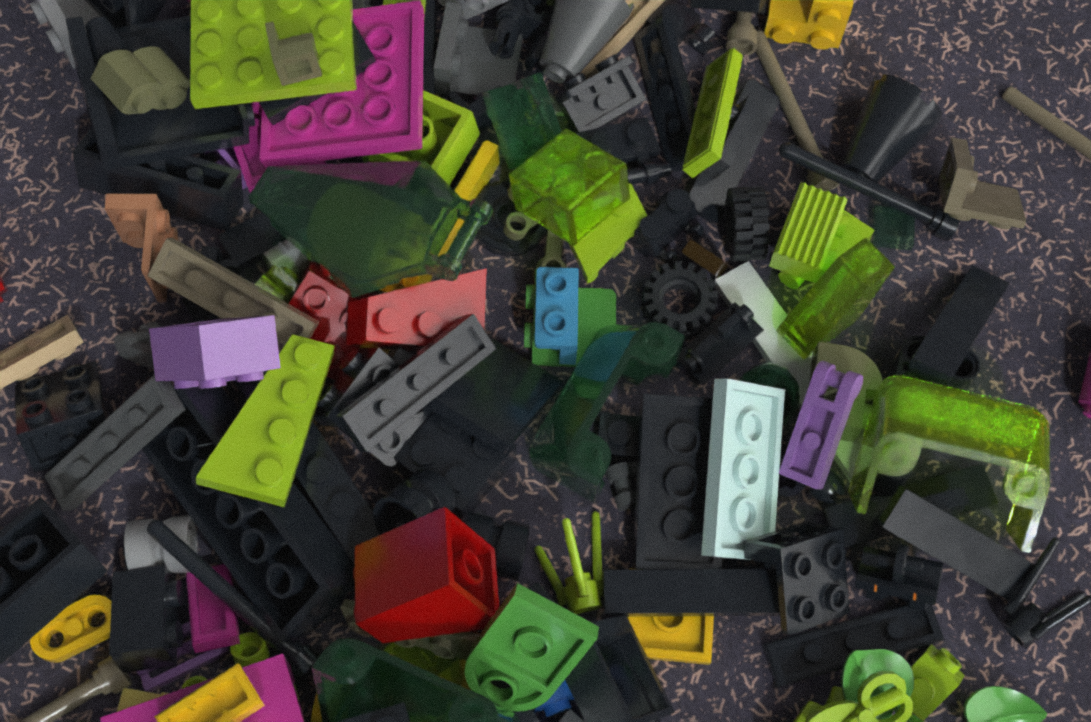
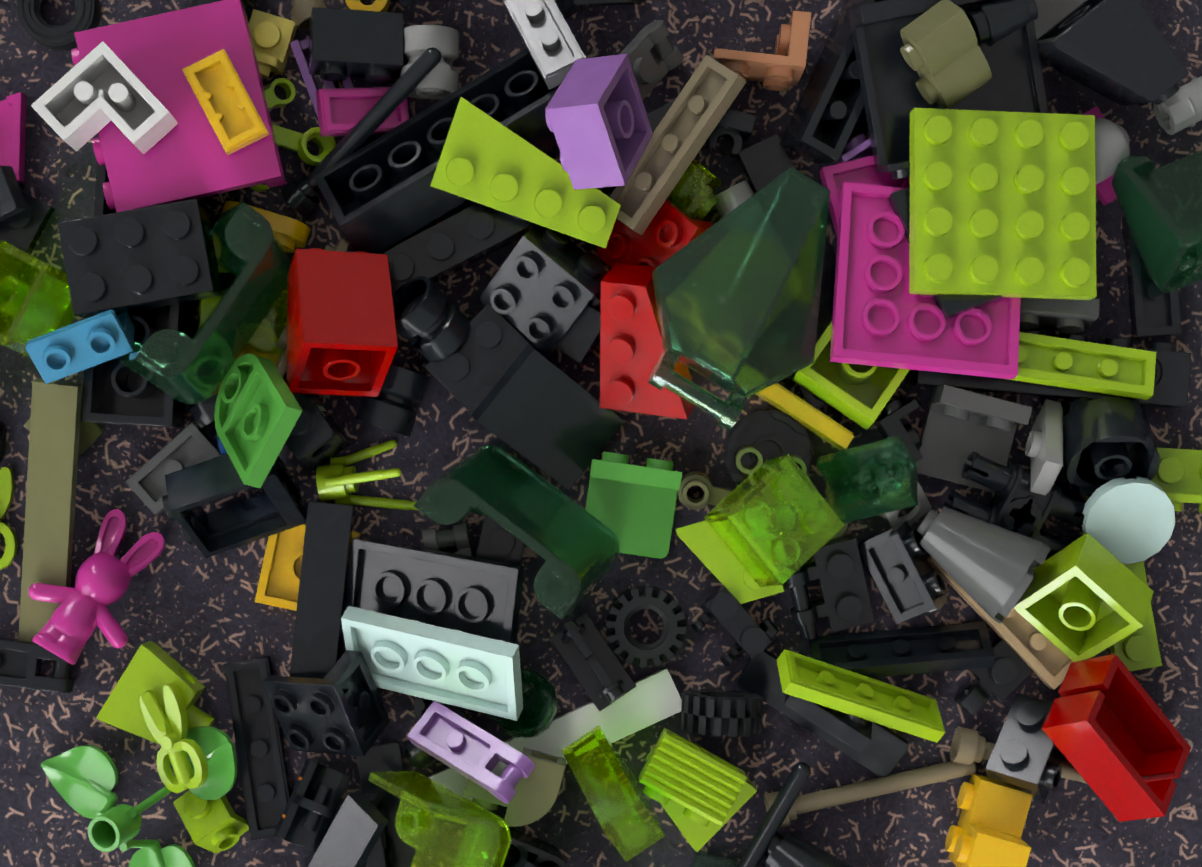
camera: 100 degrees right, 20 degrees up
olive panel [265,21,322,86] -> none
plate [336,314,496,452] -> none
dark azure bracket [535,267,579,365] -> none
dark brown tile [682,239,729,278] -> none

